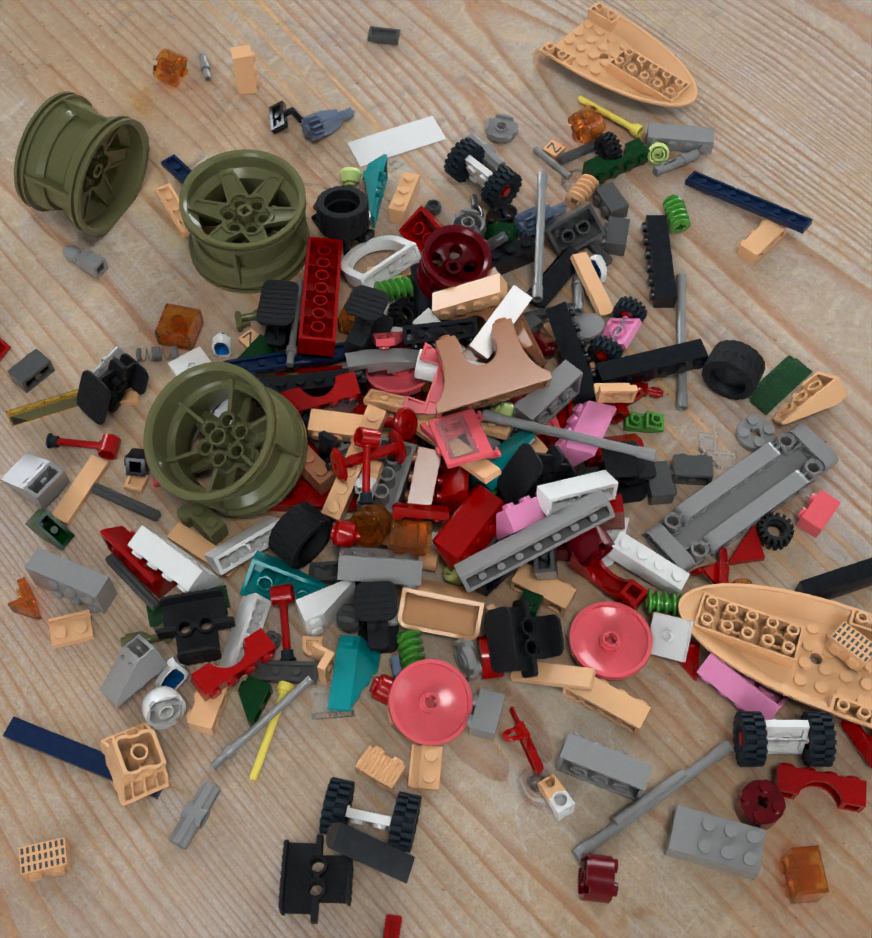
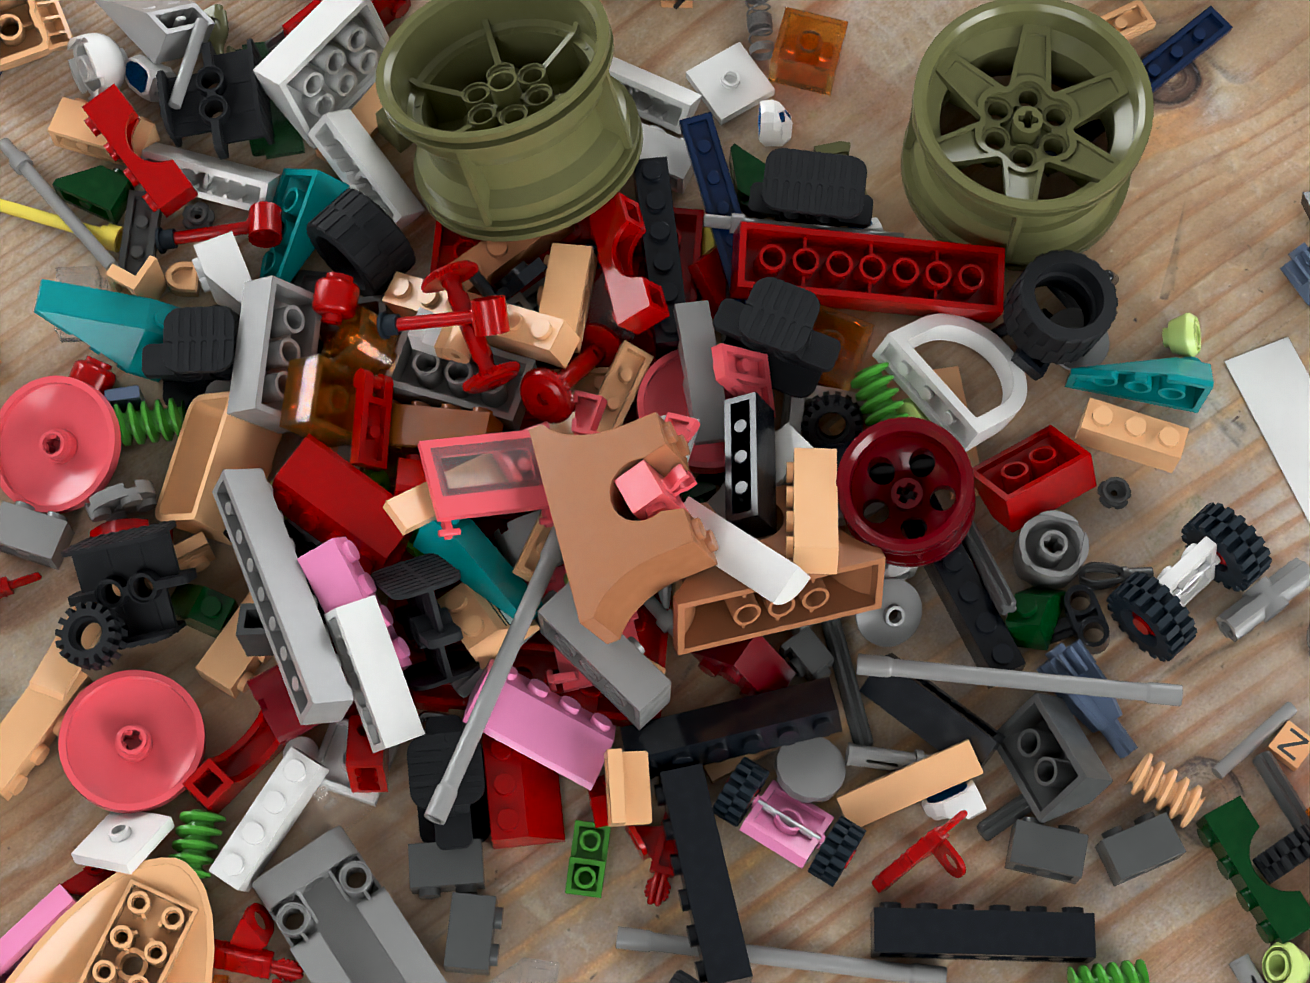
camera: 90 degrees right, 10 degrees up
none -> black tyre [55,601,128,671]
none -> light grey bar [168,18,209,109]
none -> coral brick [614,459,698,520]
none -> red piece [871,810,968,894]

